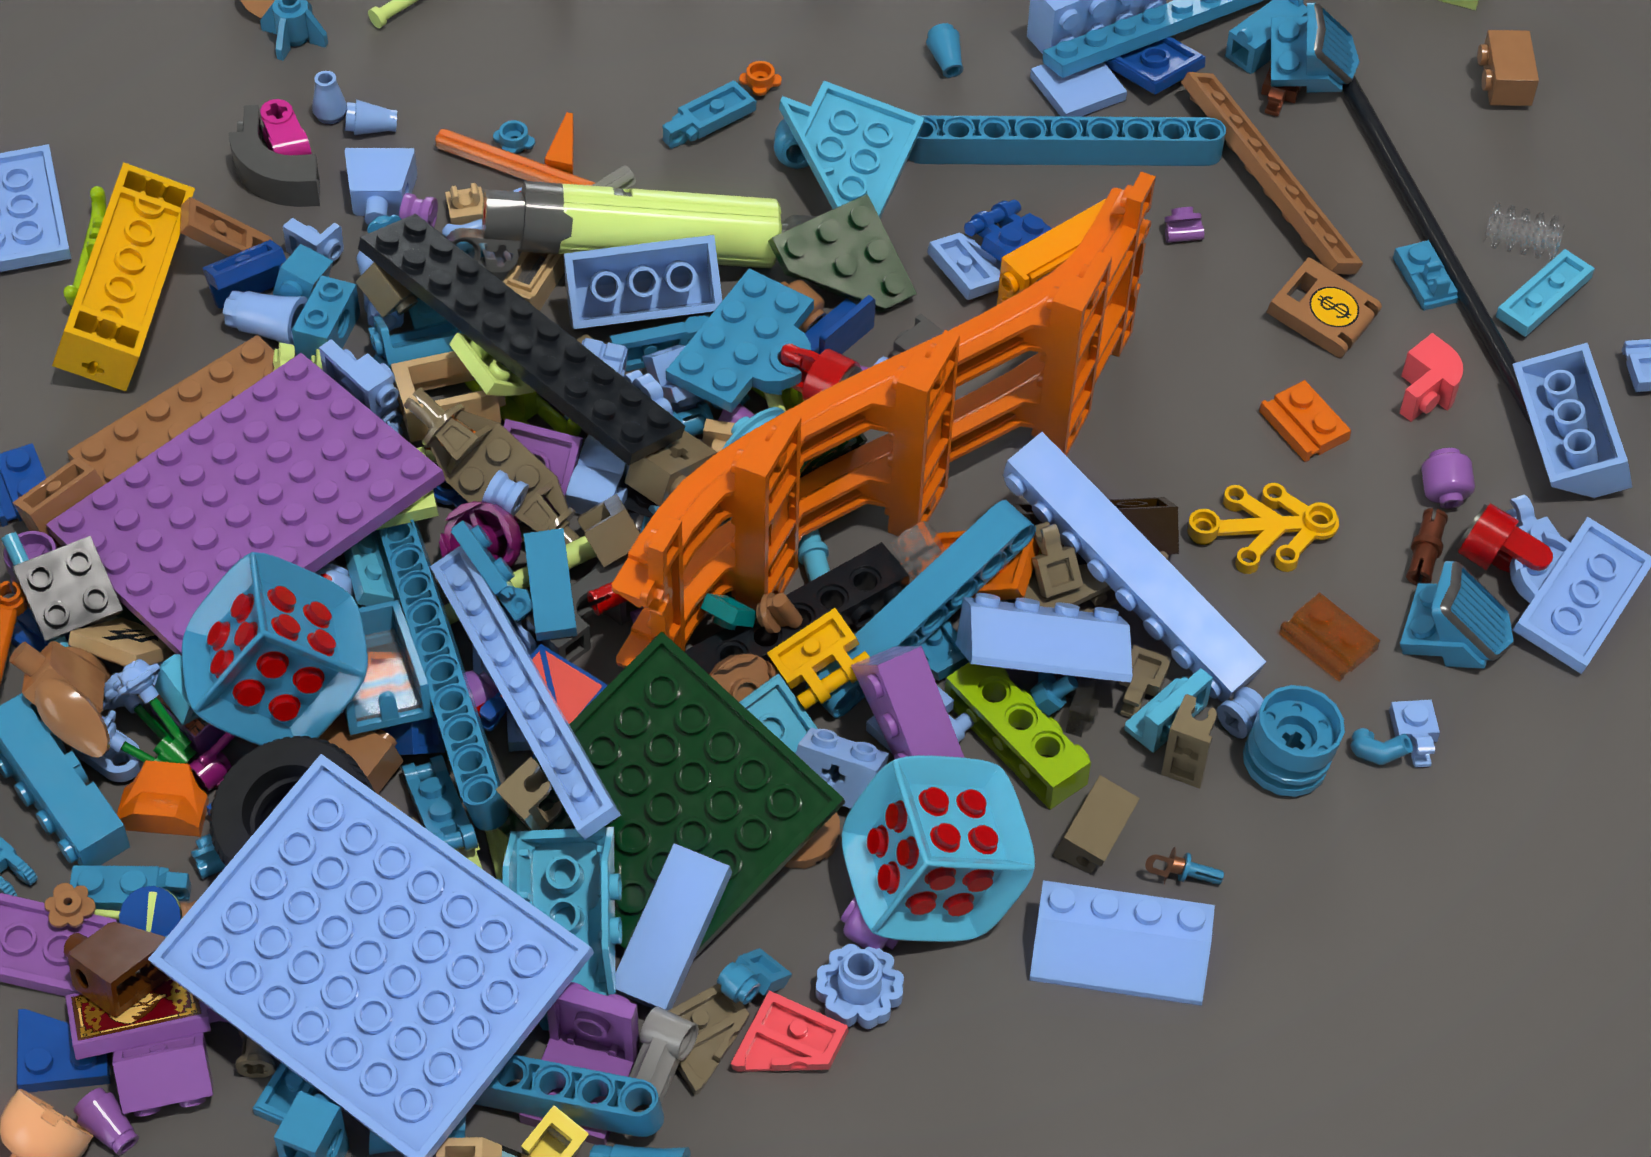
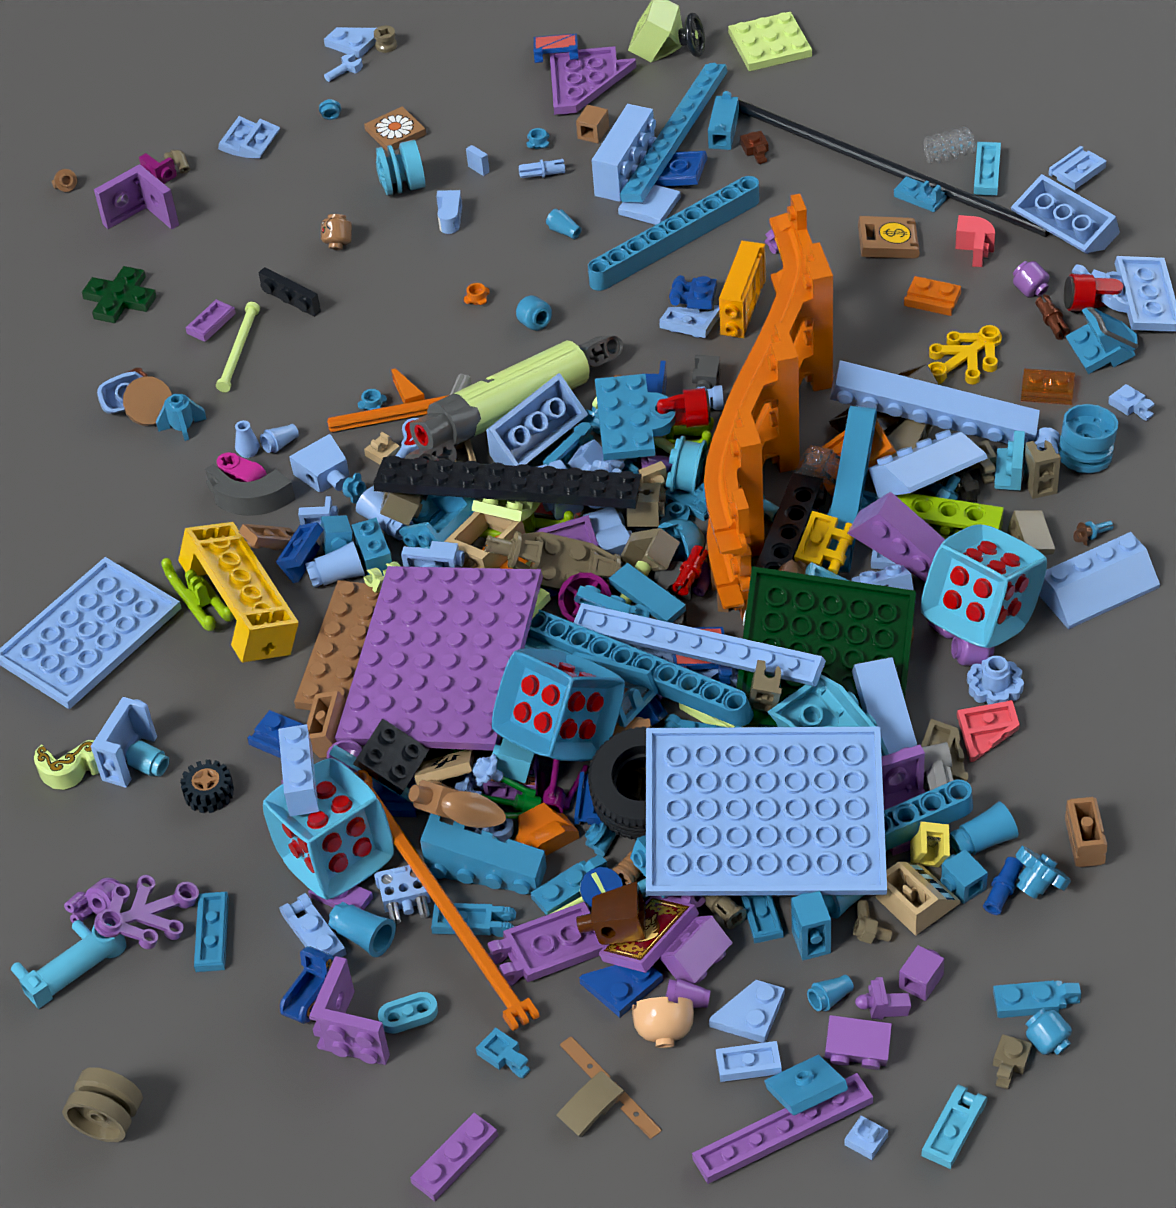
camera: 30 degrees left, 5 degrees down
medium nougat plant [44,883,96,928] -> none
medium lavender wheel [399,193,438,228] -> none
light blue wheel [482,470,529,517] -> none
dark azure hinge [662,80,757,148] -> none
teal plate [701,593,757,630] -> none
dark azure plate [717,948,792,1005] -> none
medium nougat plate [756,593,803,634] -> none
plate [768,194,917,312] -> none
medium azure wing [779,81,925,218] -> none
dark tan plate [1032,522,1083,598] -> none
medium nougat plate [1181,72,1363,274] -> none
dark azure piece [1271,3,1360,93] -> none
dark azure arm [1350,728,1413,765] -> none
medium nougat brick [1477,30,1539,106] -> none

